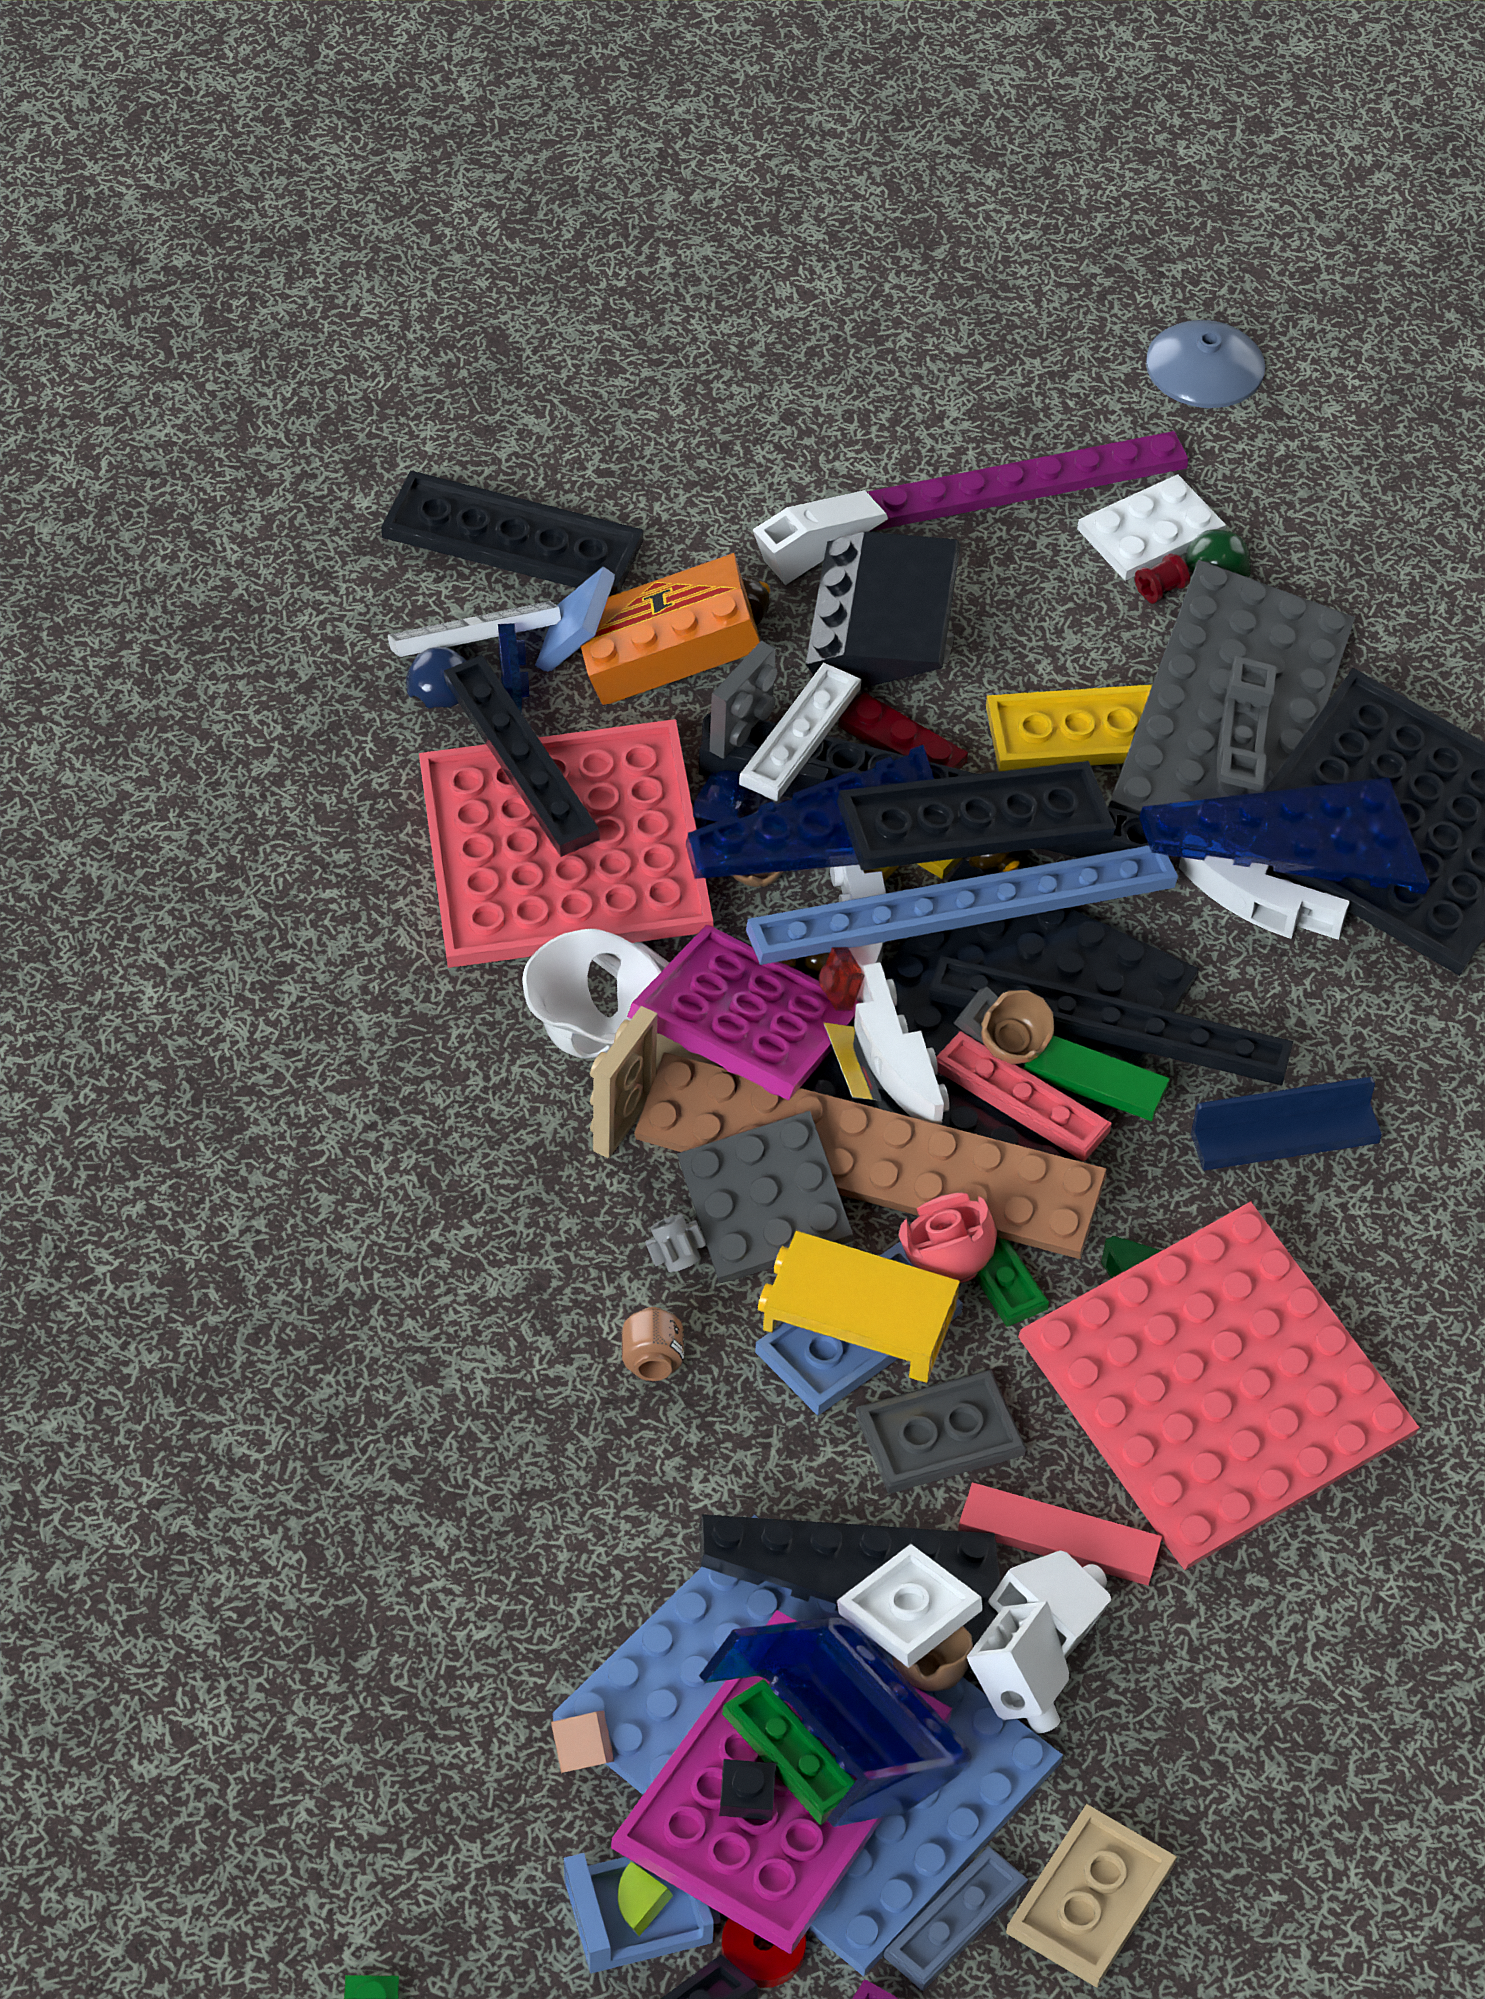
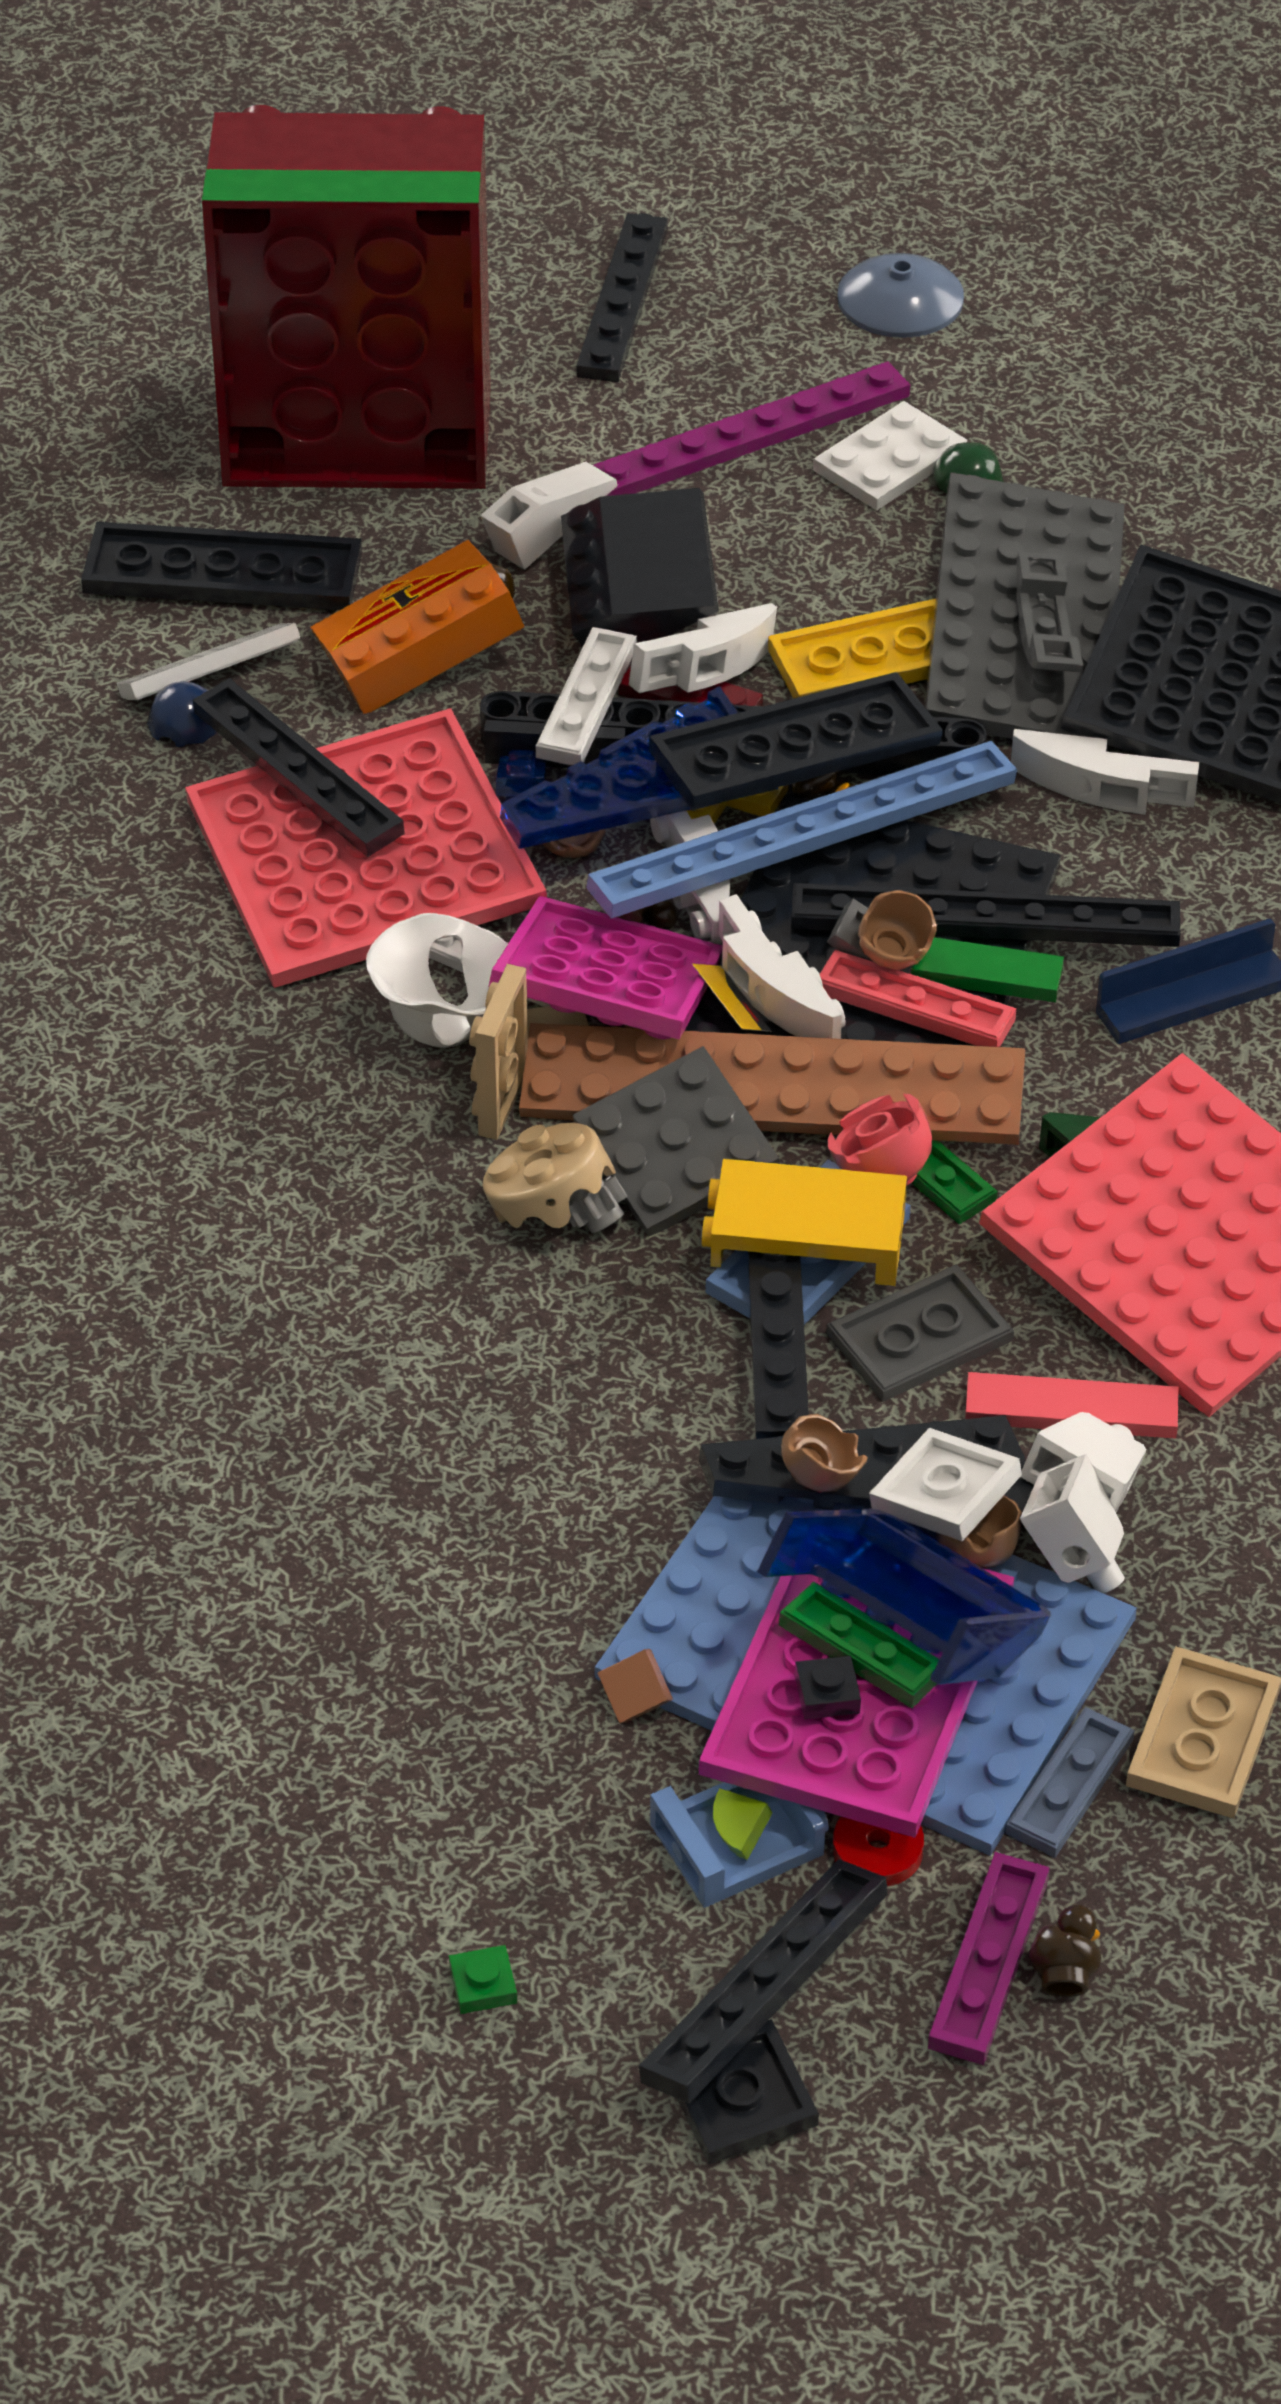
camera: 10 degrees left, 5 degrees down
clear blue plate [498,623,529,713] -> none
medium blue tile [535,567,615,672] -> none
nougat head [621,1307,684,1381] -> none
dark grey plate [710,641,777,759] -> none
clear red plate [819,947,865,1011] -> none
dark red bush [1134,553,1190,604] -> none
clear blue wing [1139,778,1430,894] -> none
none -> dark red piece [202,105,491,489]
none -> tan plate [482,1123,616,1228]
none -> black plate [577,213,668,383]
none -> white slope [629,603,777,693]
none -> black plate [747,1251,809,1439]
none -> medium nougat hair [781,1414,868,1492]

